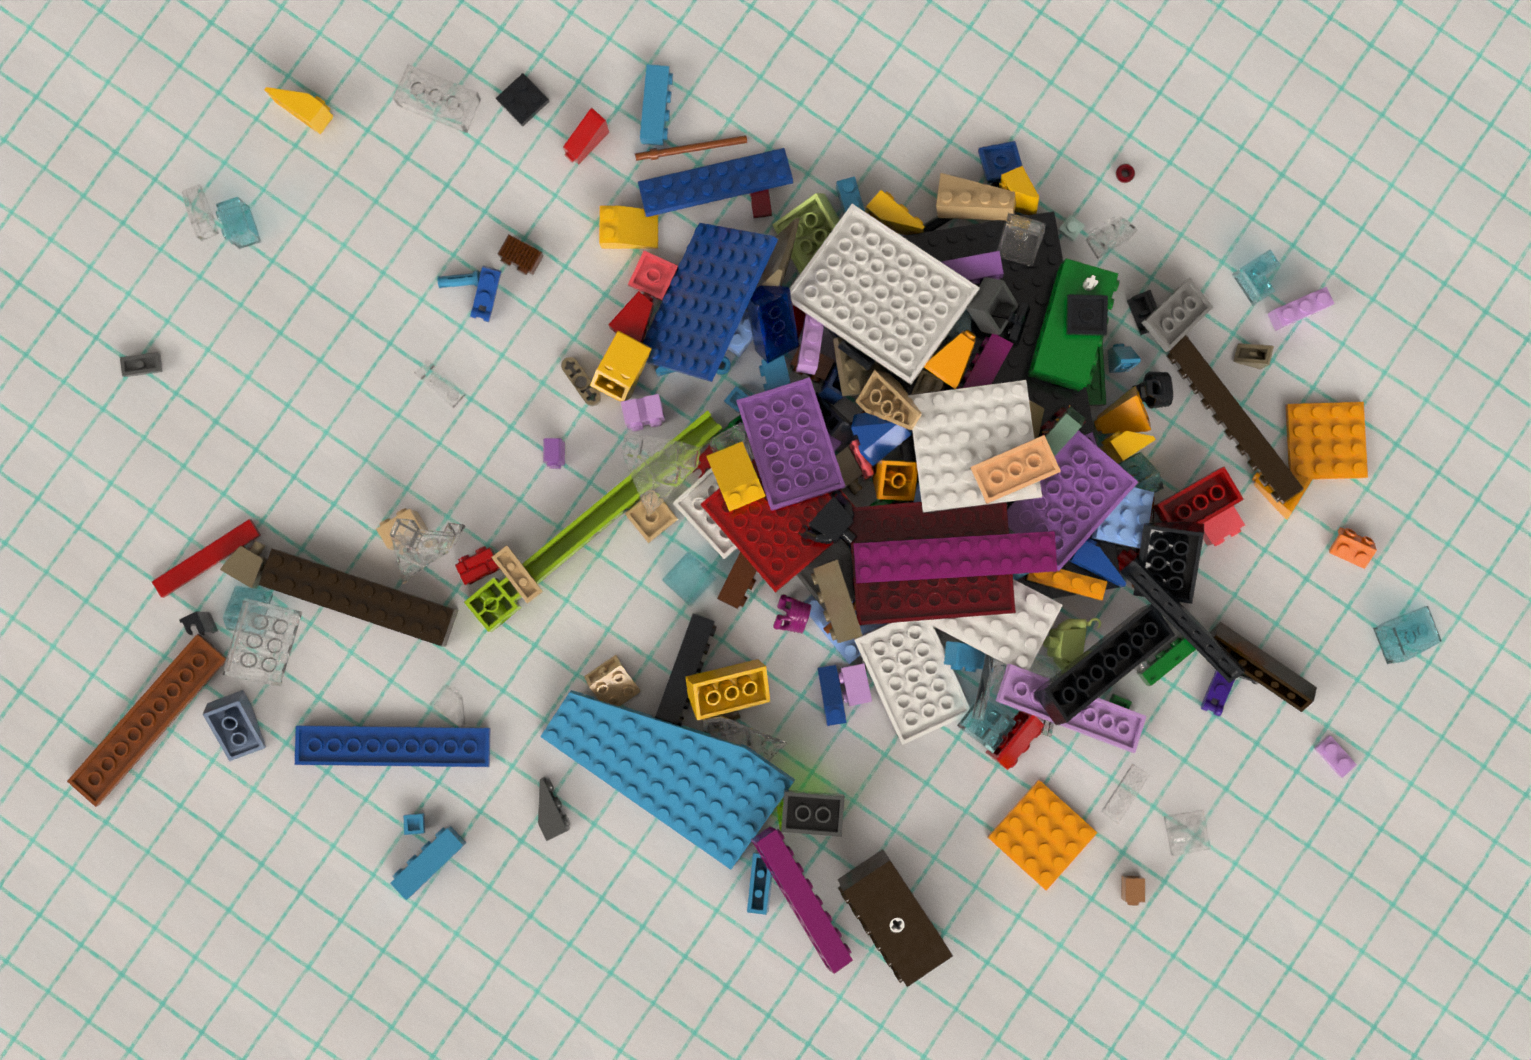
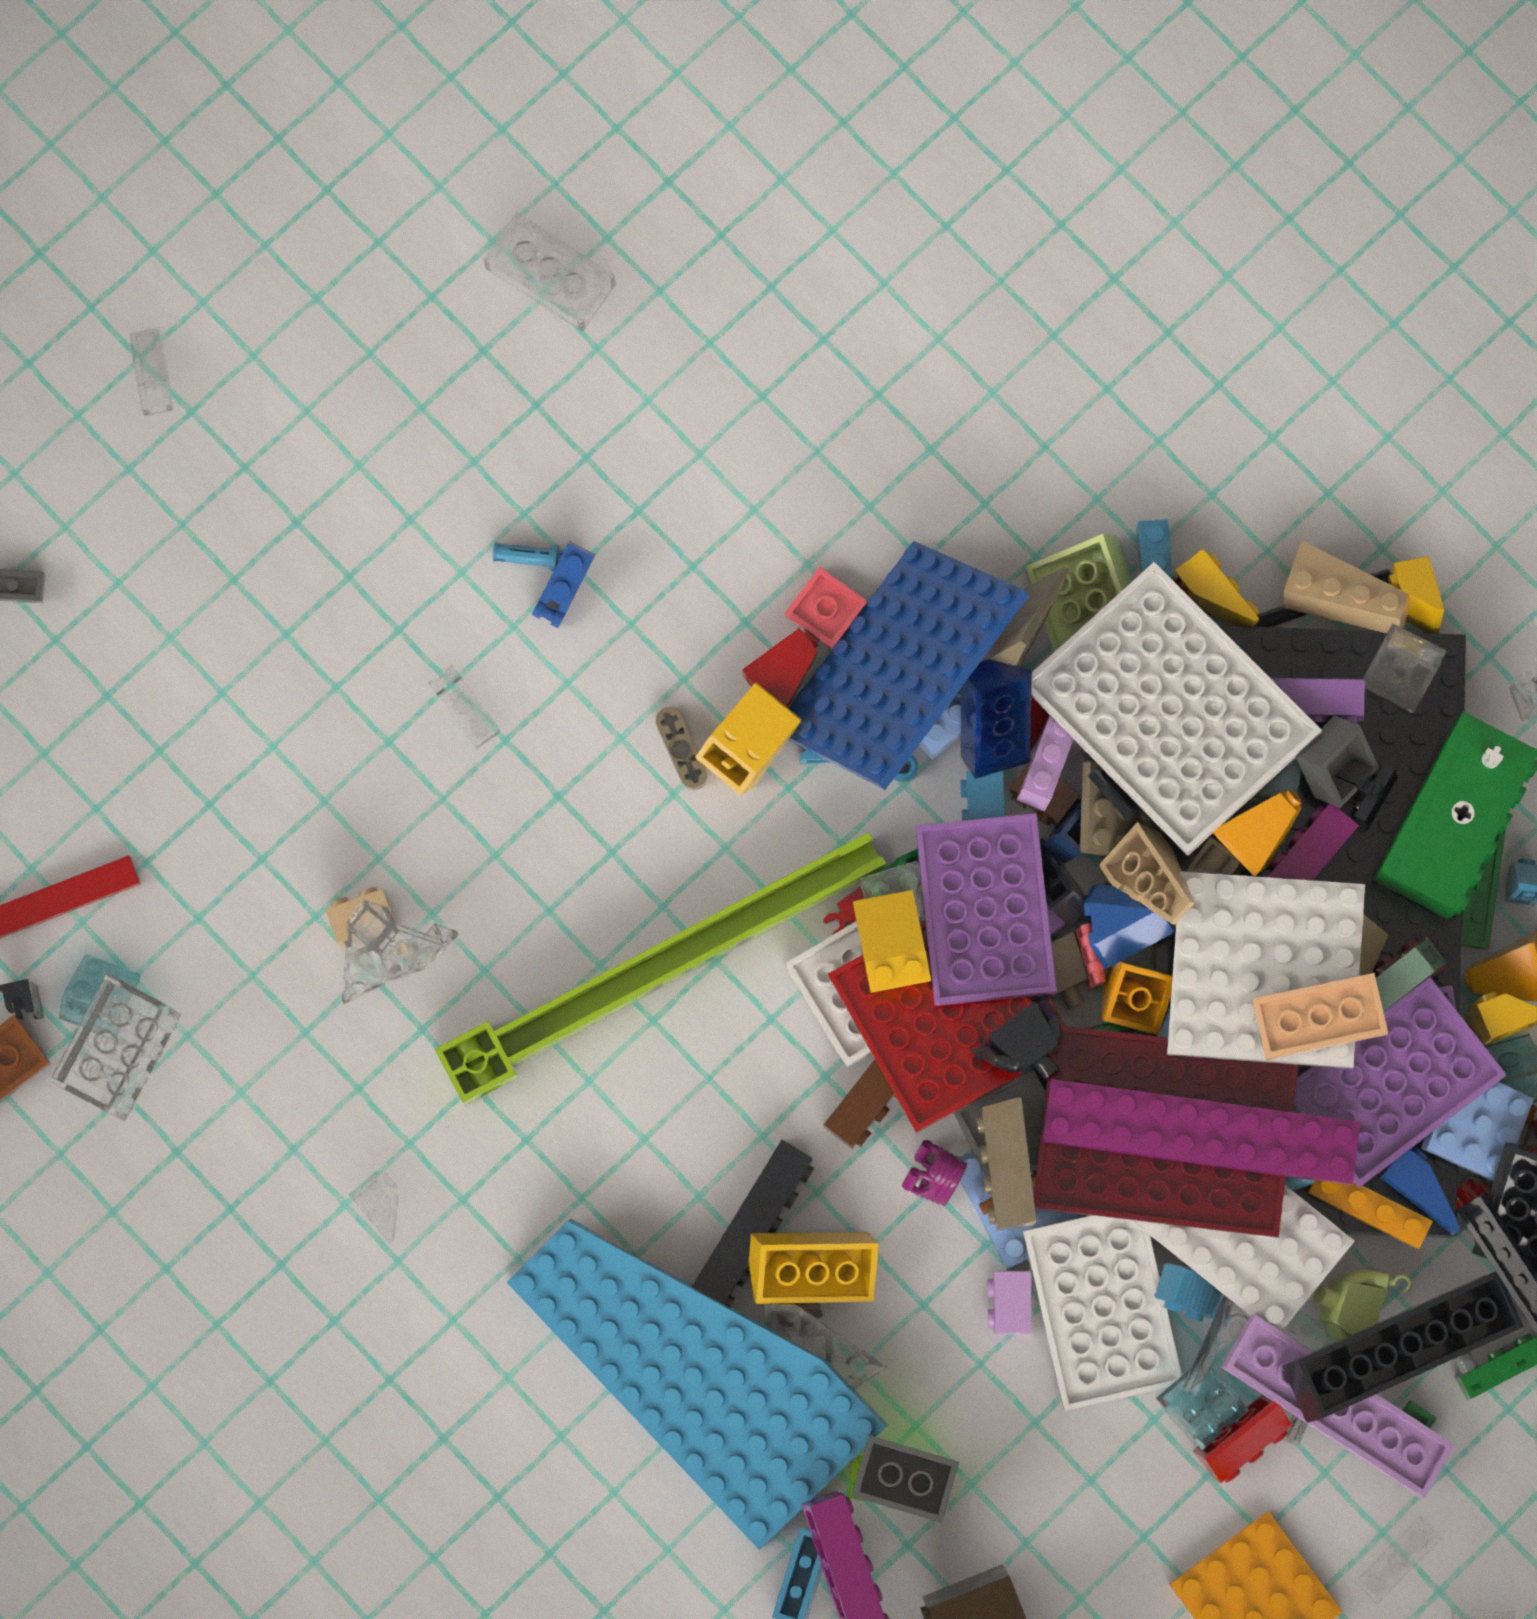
camera: 15 degrees right, 5 degrees down
sand blue slope [203,690,266,761] -> none
clear light blue piece [216,197,261,249] -> none
dark tan torso [220,540,267,589] -> none
dark brown brick [259,548,458,647] -> none
yellow slope [264,87,333,134] -> none
blue plate [294,726,491,767] -> none
dark azure brick [390,826,466,900] -> none
dark azure plate [403,813,425,835] -> none
red brick [455,546,500,586] -> none
tan plate [491,545,543,604] -> none
black plate [496,73,550,127] -> none
reddish brown brick [498,234,544,275] -> none
dark grey slope [538,777,571,841] -> none
medium lavender brick [543,438,565,469] -> none
red slope [563,108,609,164] -> none
tan bracket [584,655,640,707] -> none
yellow slope [599,206,658,249] -> none
lavender brick [621,394,666,431] -> none
clear wedge [621,434,701,517] -> none
tan plate [624,490,678,543] -> none
dark orange bar [635,135,747,161] -> none
blue plate [638,148,793,217] -> none
dark azure brick [640,64,673,146] -> none
clear light blue piece [662,552,717,607] -> none
dark azure plate [724,386,748,413] -> none
dark red slope [750,189,772,218] -> none
blue slope [817,665,847,726] -> none
blue plate [978,141,1023,184] -> none
light aqua plate [1058,215,1085,242] -> none
black plate [1066,294,1108,336] -> none

